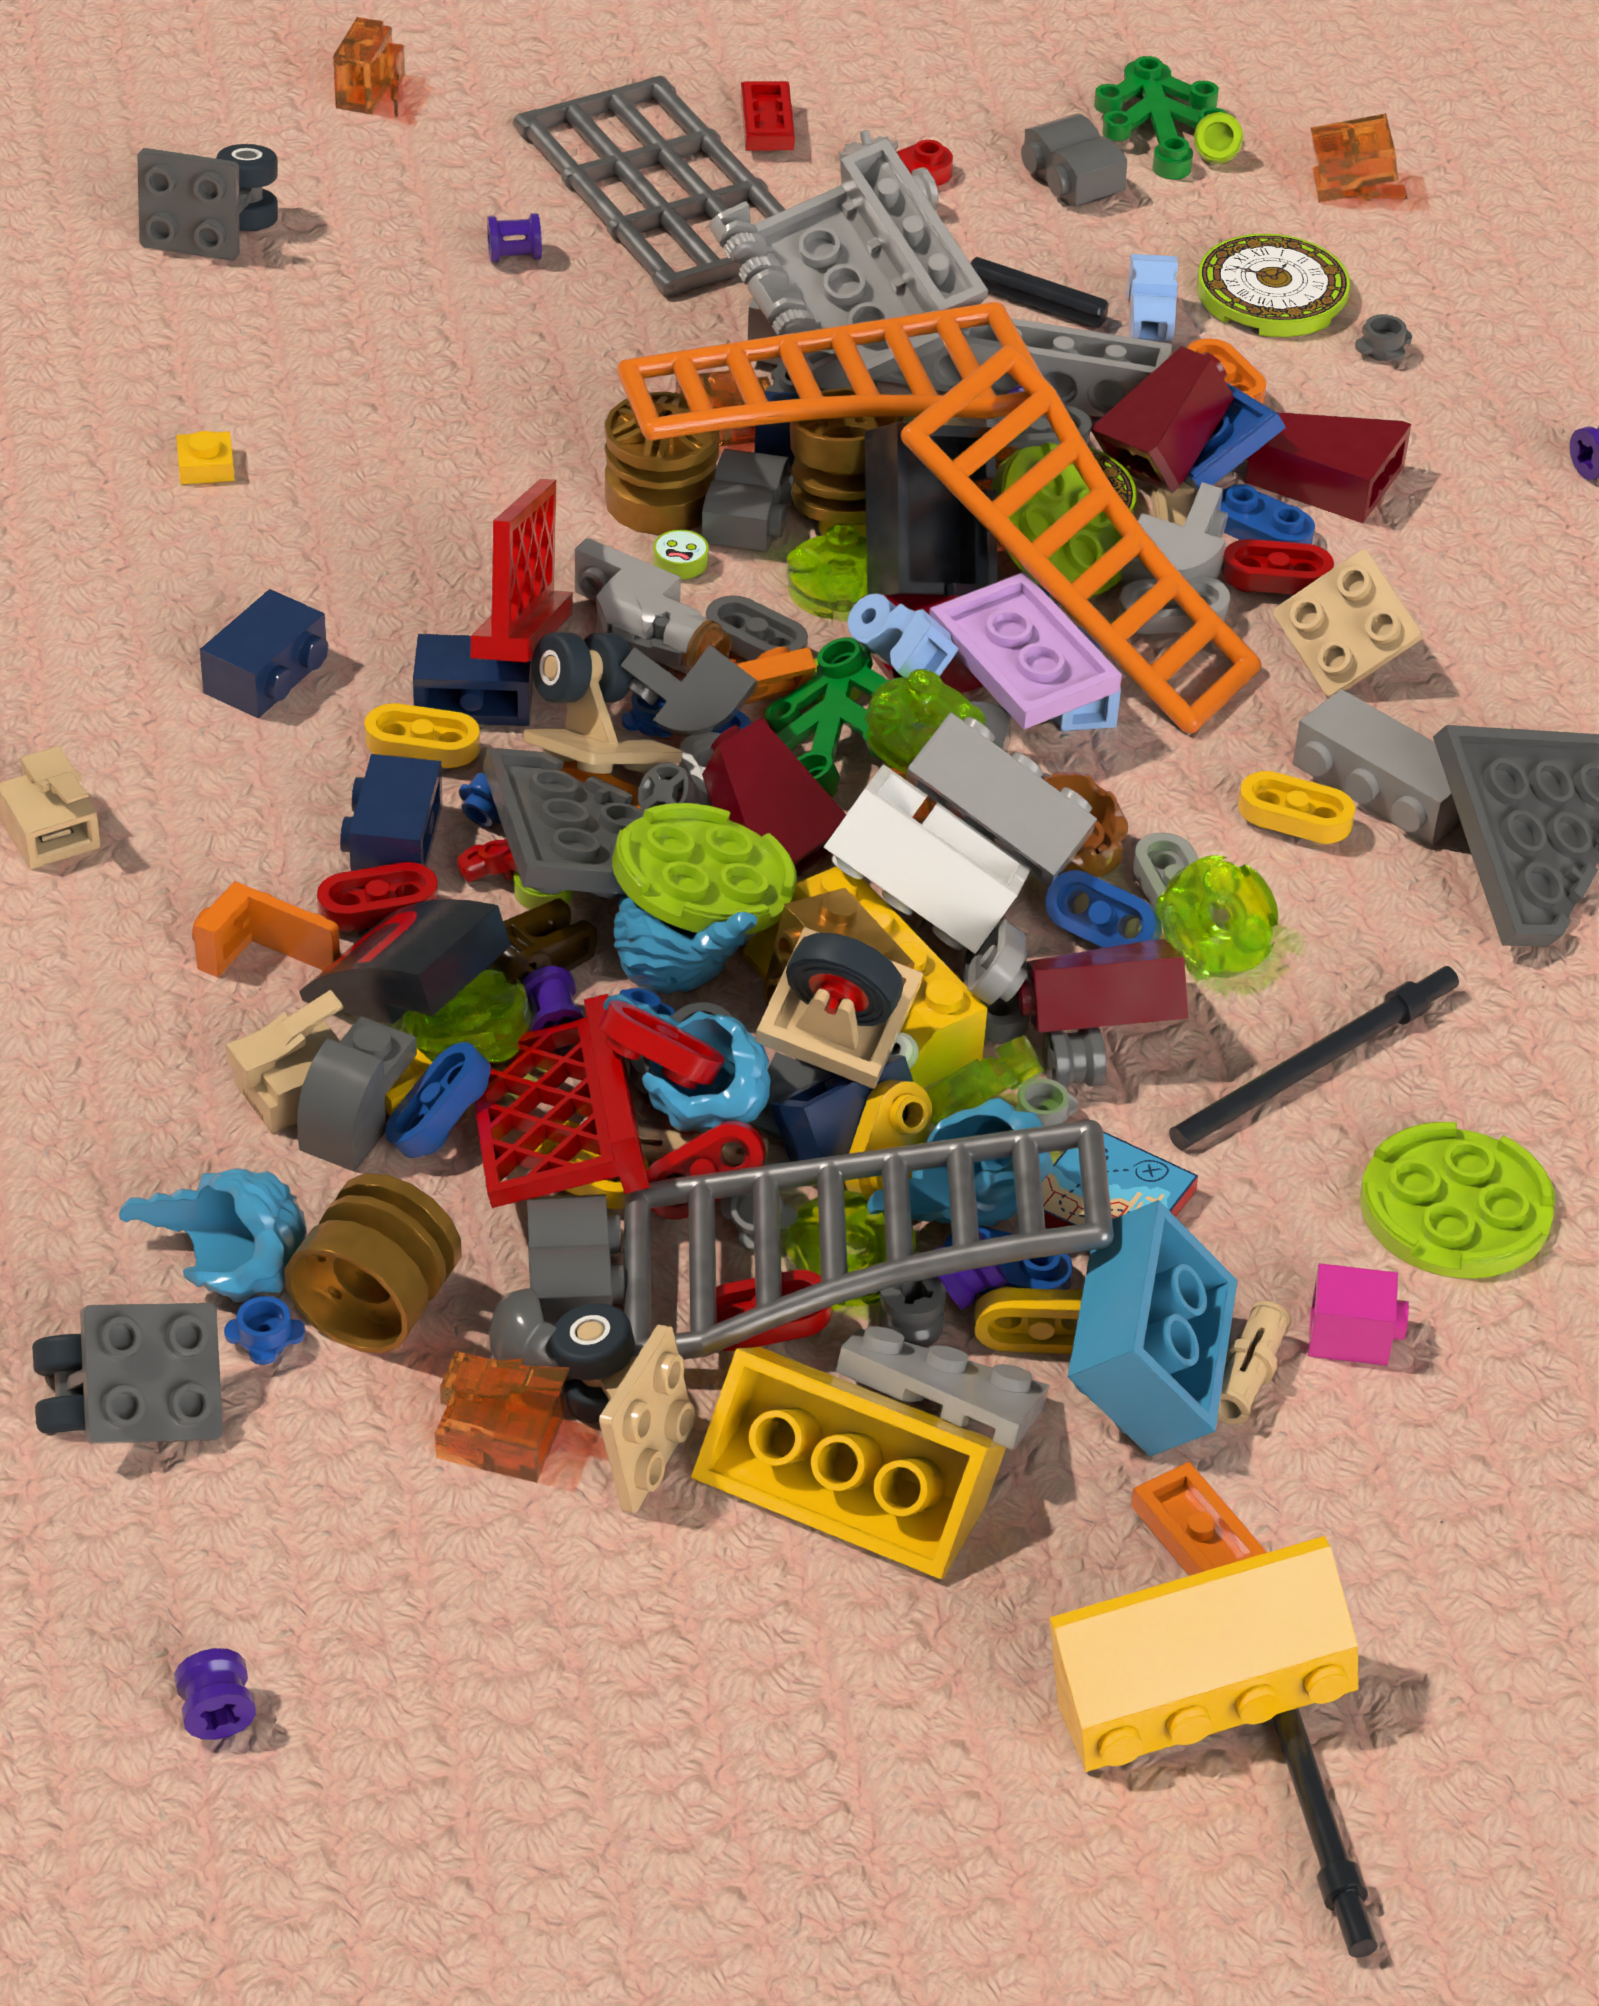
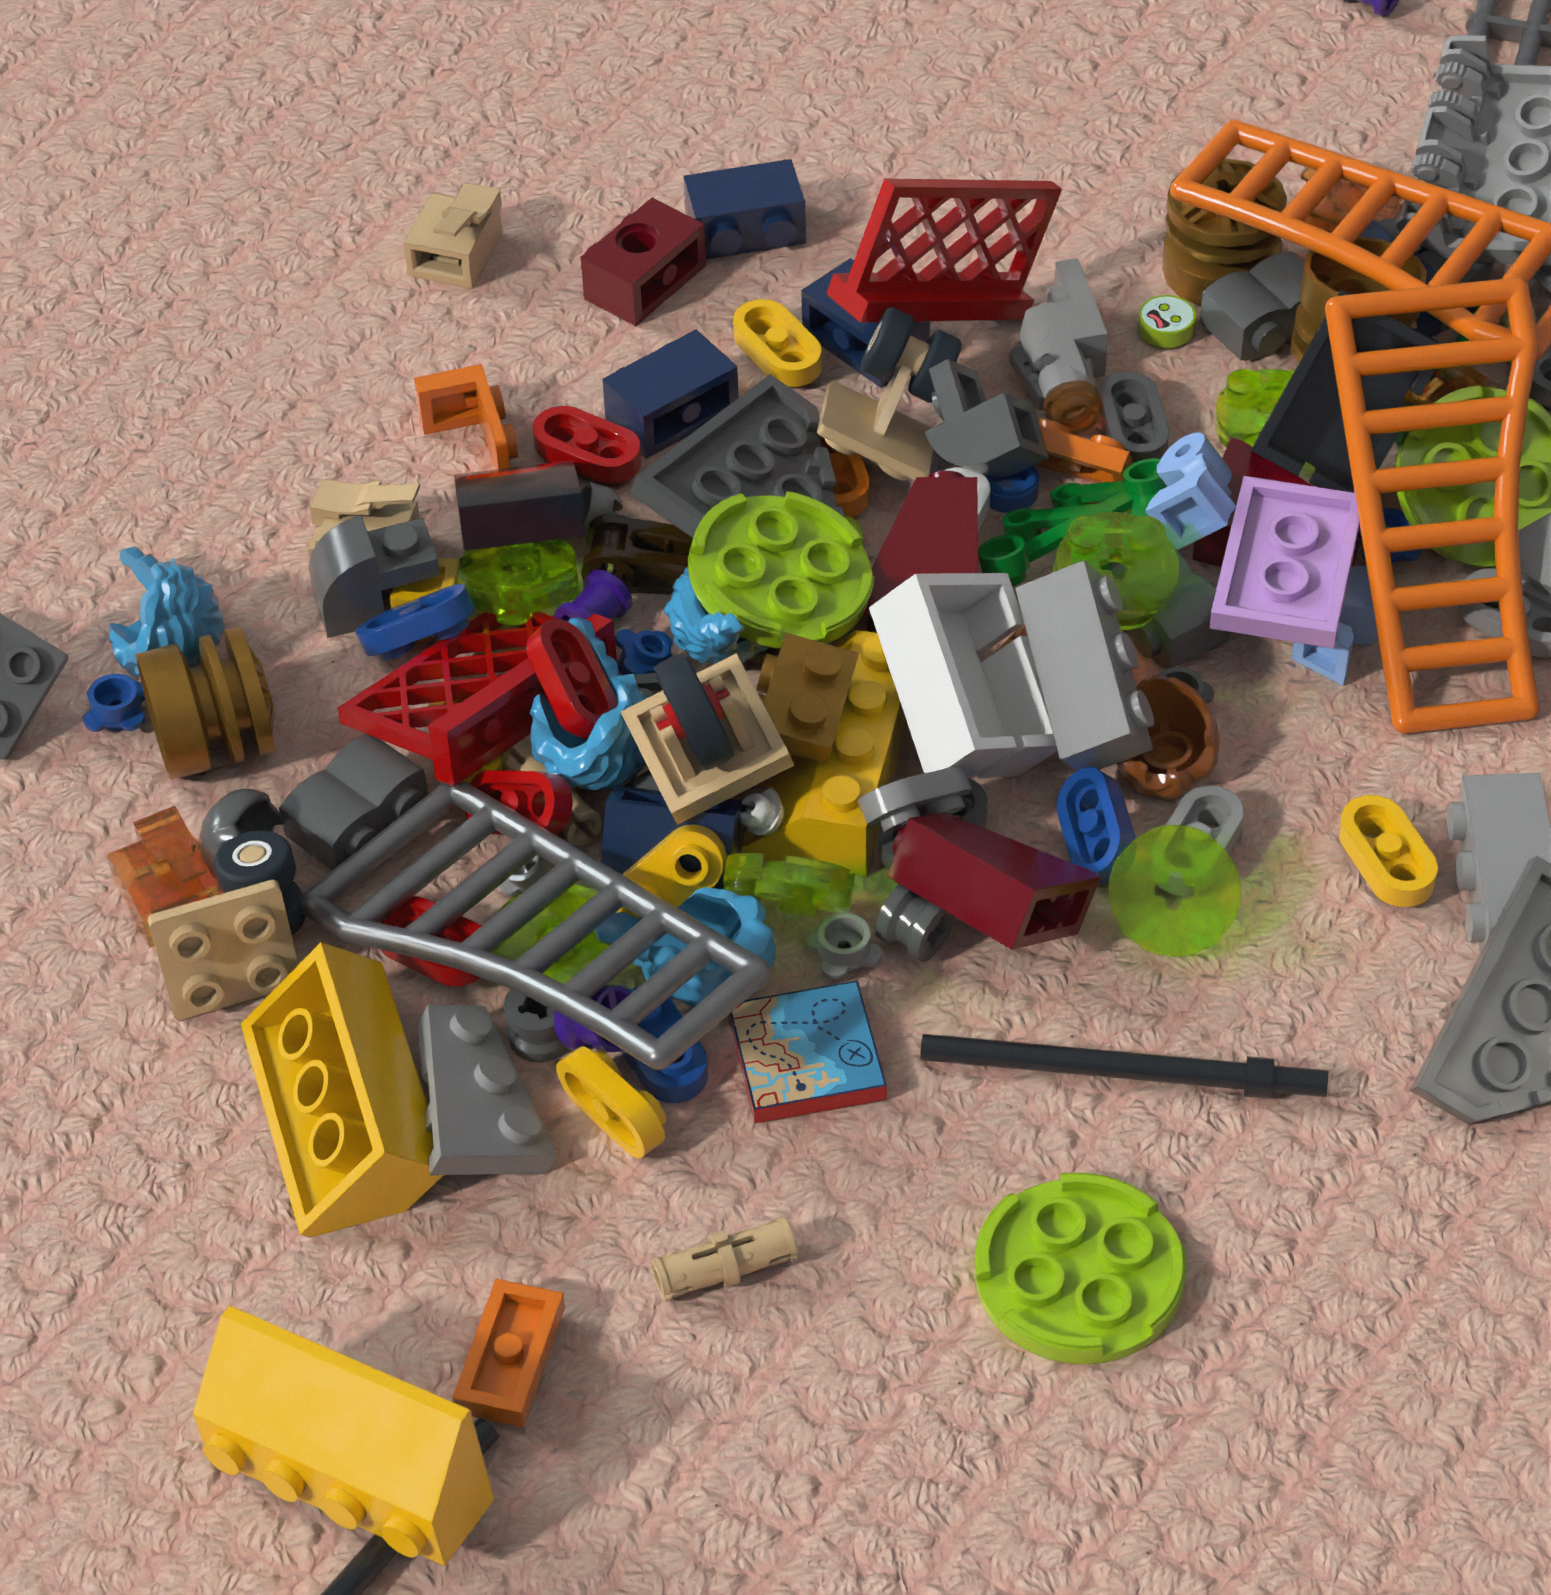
camera: 50 degrees right, 5 degrees up
yellow plate [176,431,235,485] -> none
dark grey wheel [638,762,712,811] -> none
dark azure brick [1067,1200,1238,1456] -> none
dark pink brick [1308,1263,1409,1366] -> none
none -> dark red brick [580,197,706,326]

